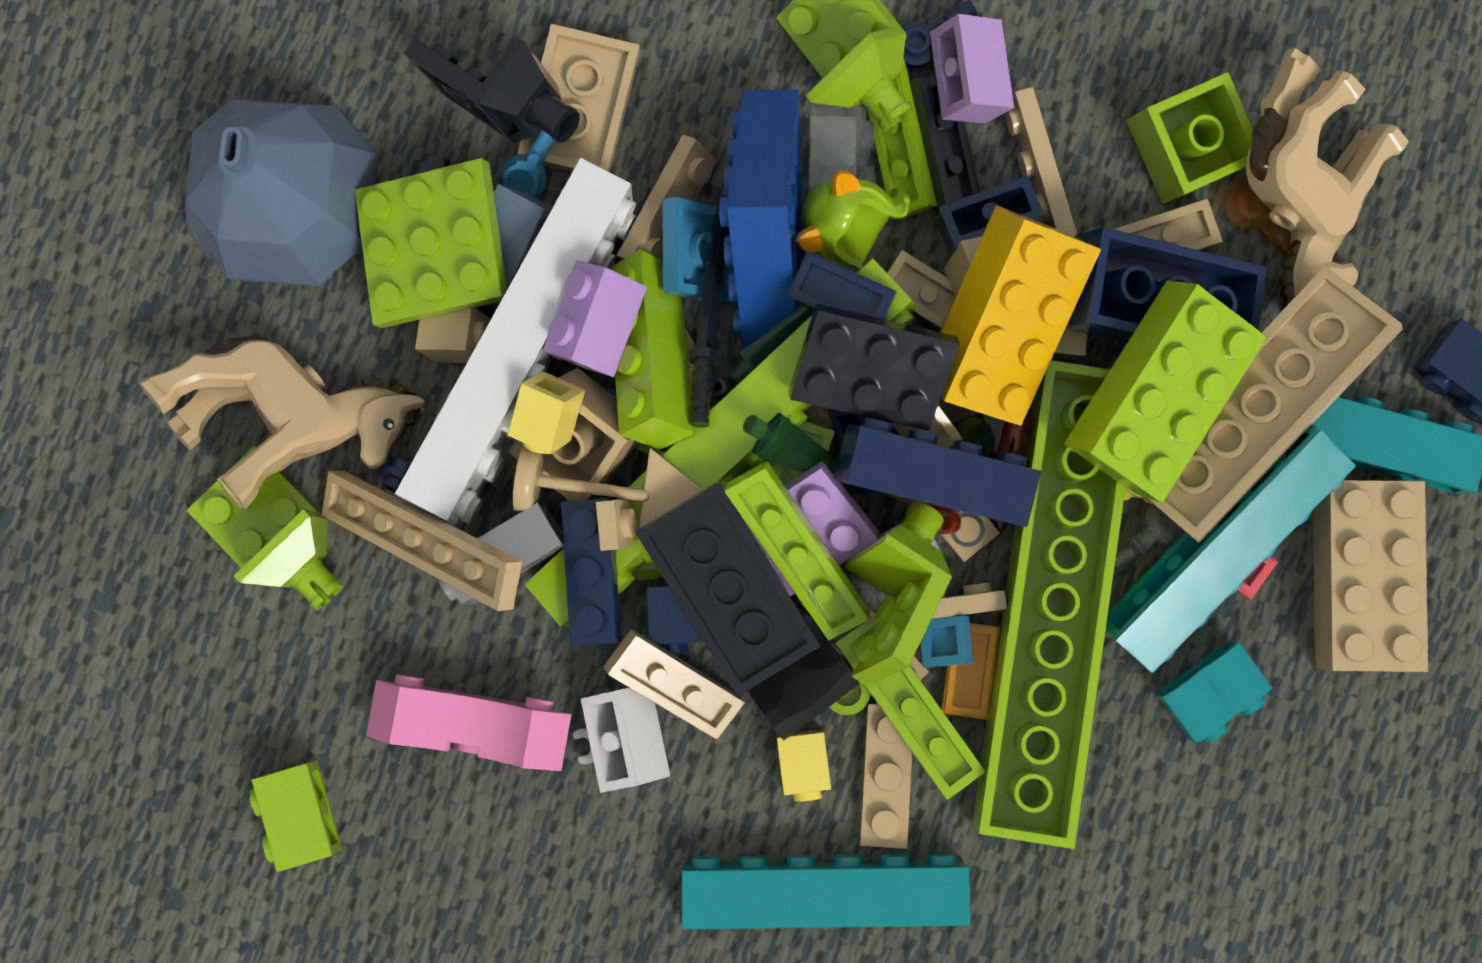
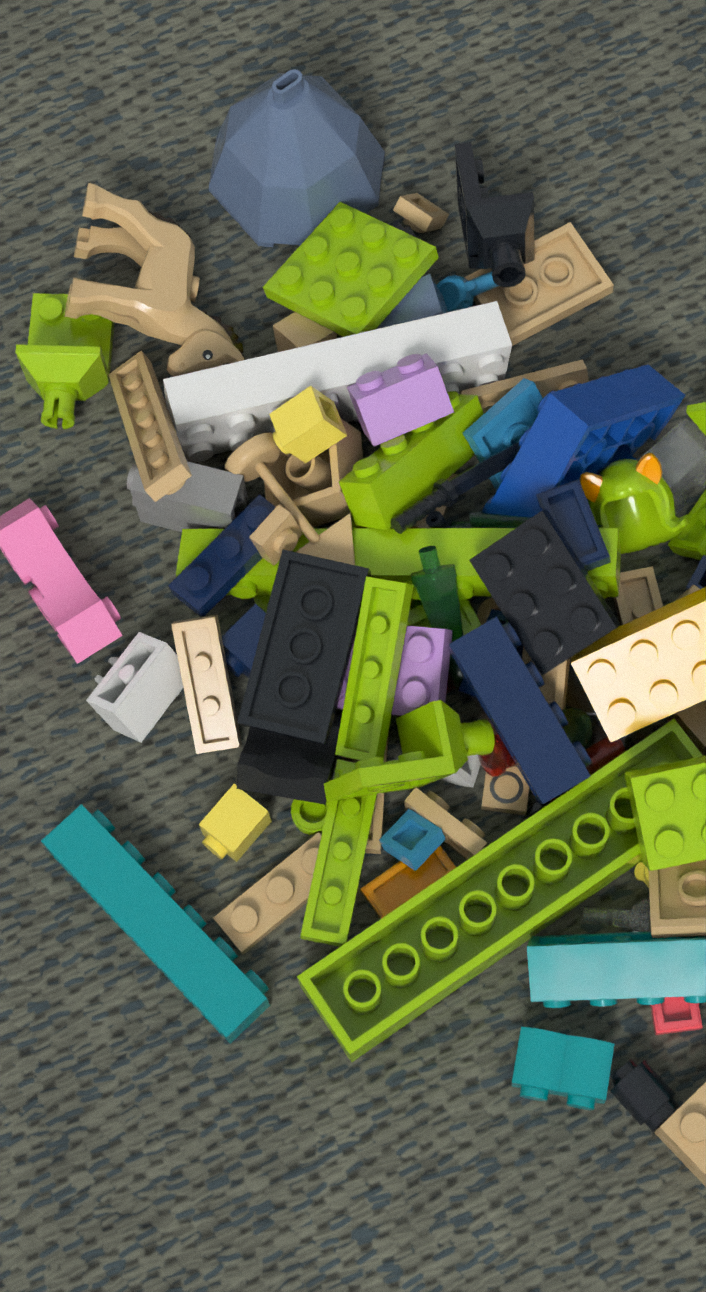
camera: 50 degrees right, 15 degrees down
none -> tan plate [393,193,449,233]
none -> black brick [610,1059,680,1132]

